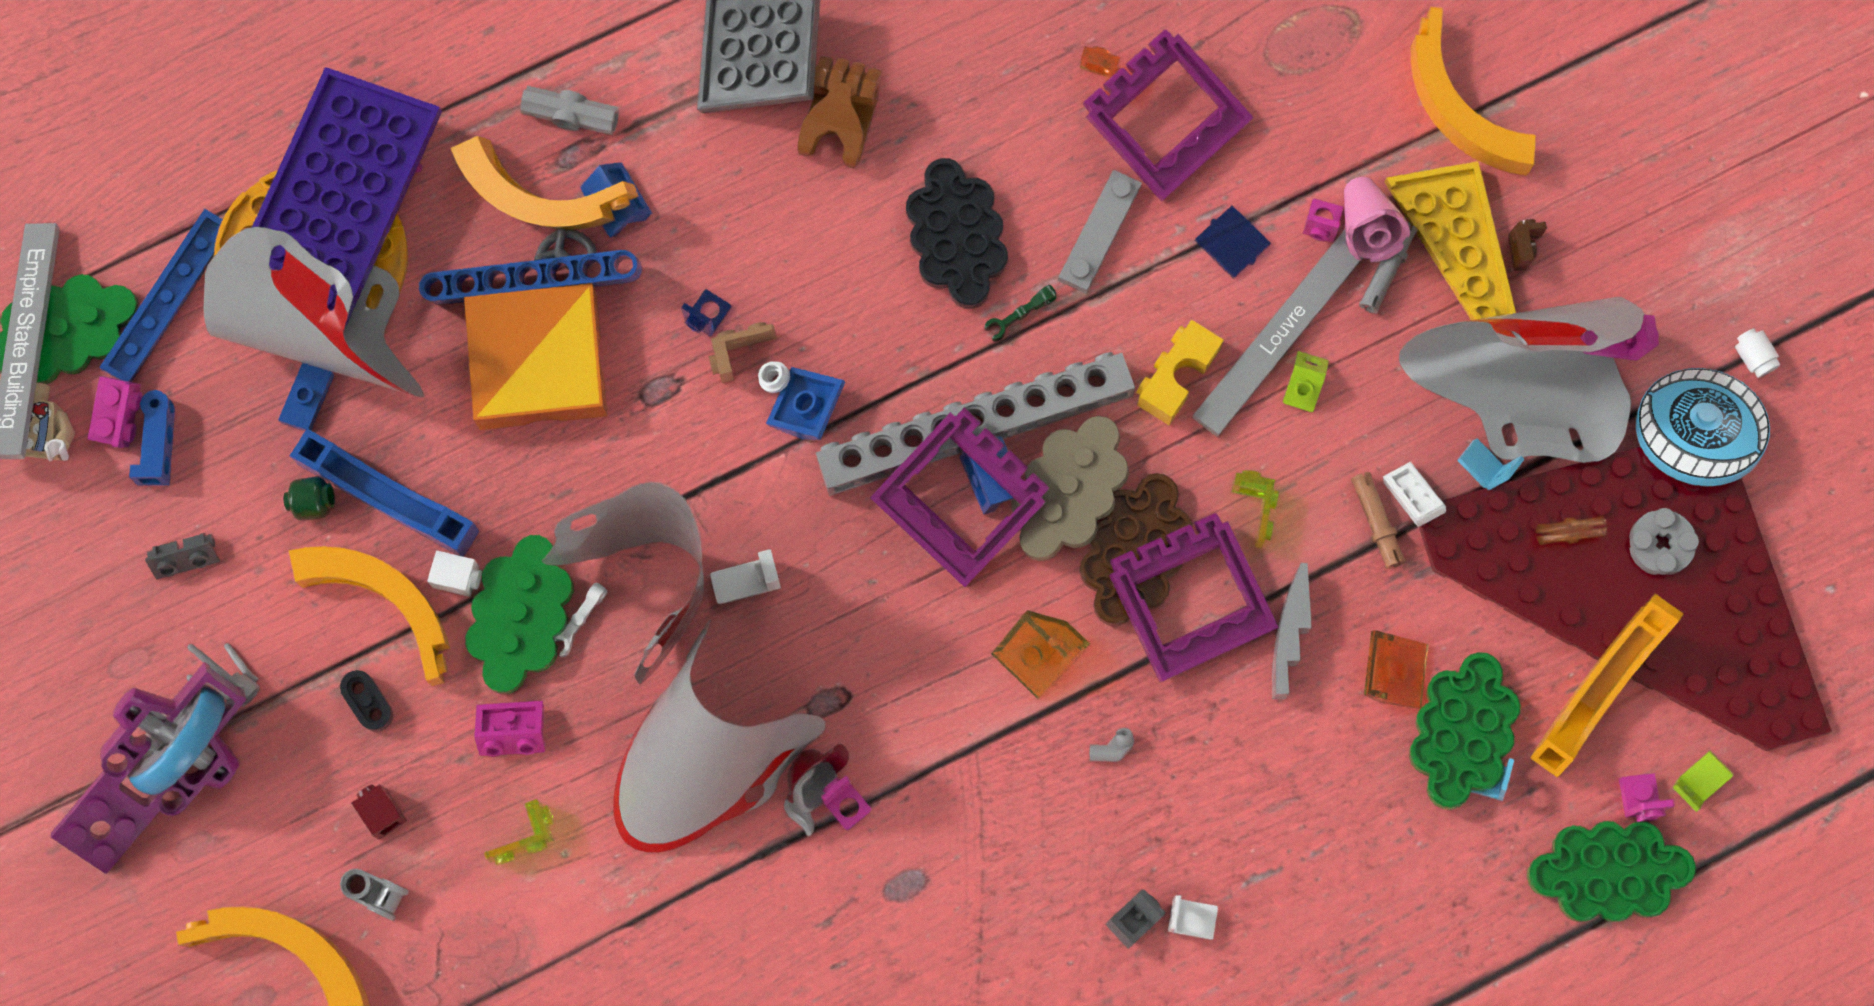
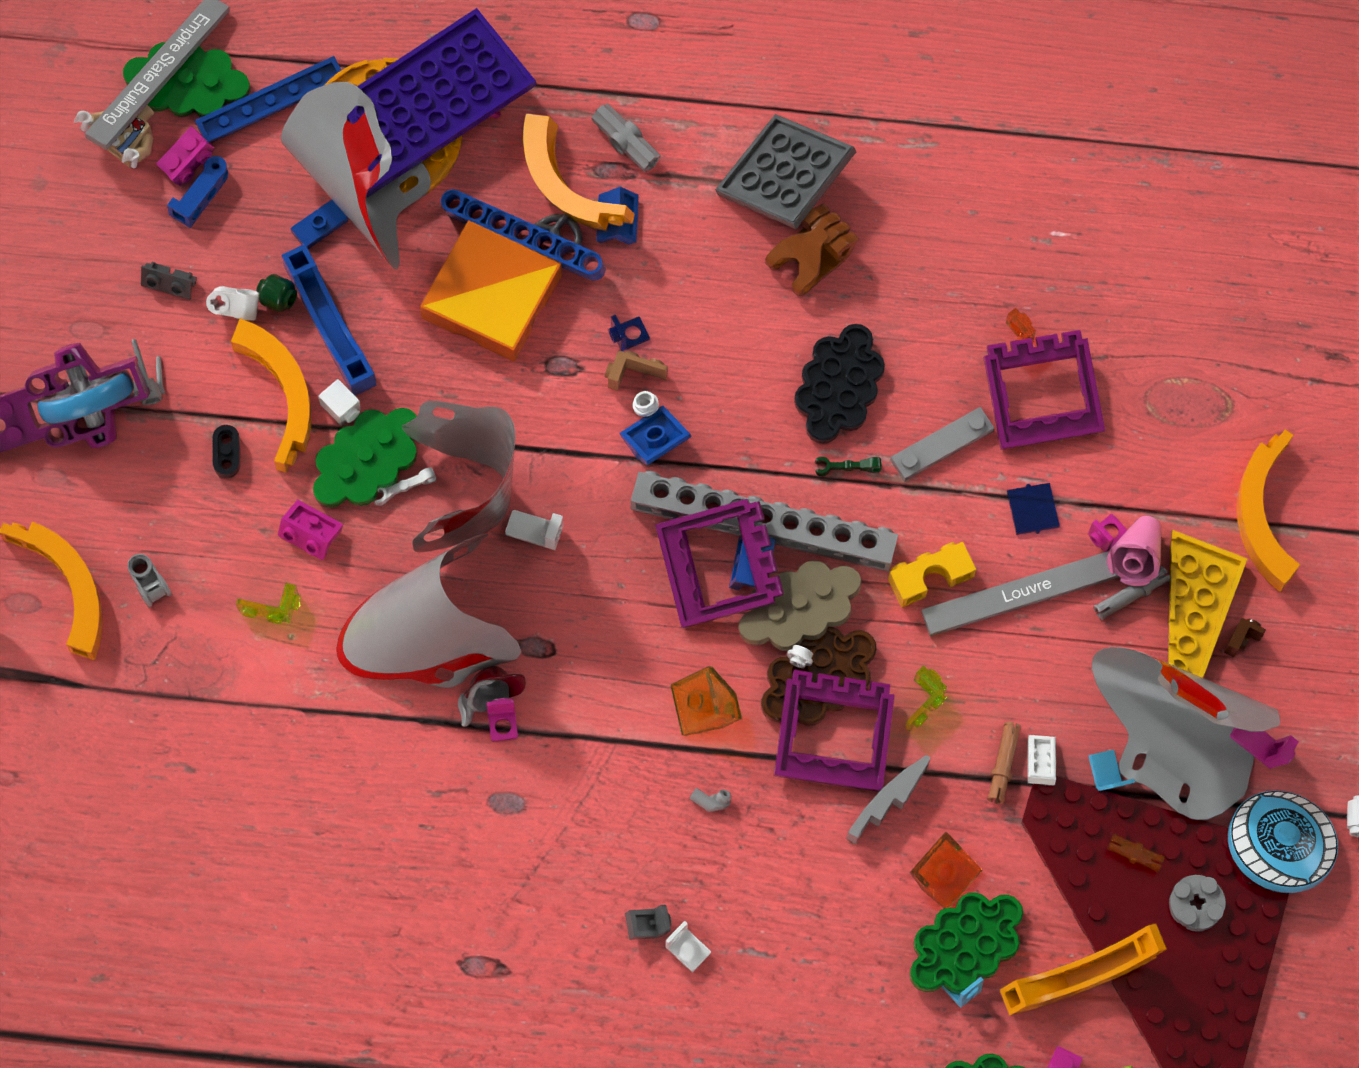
camera: 30 degrees right, 5 degrees down
dark red brick [351,784,407,840] -> none
lime bracket [1283,351,1328,412] -> none
none -> white piece [206,286,259,320]
none -> white plate [787,645,813,668]

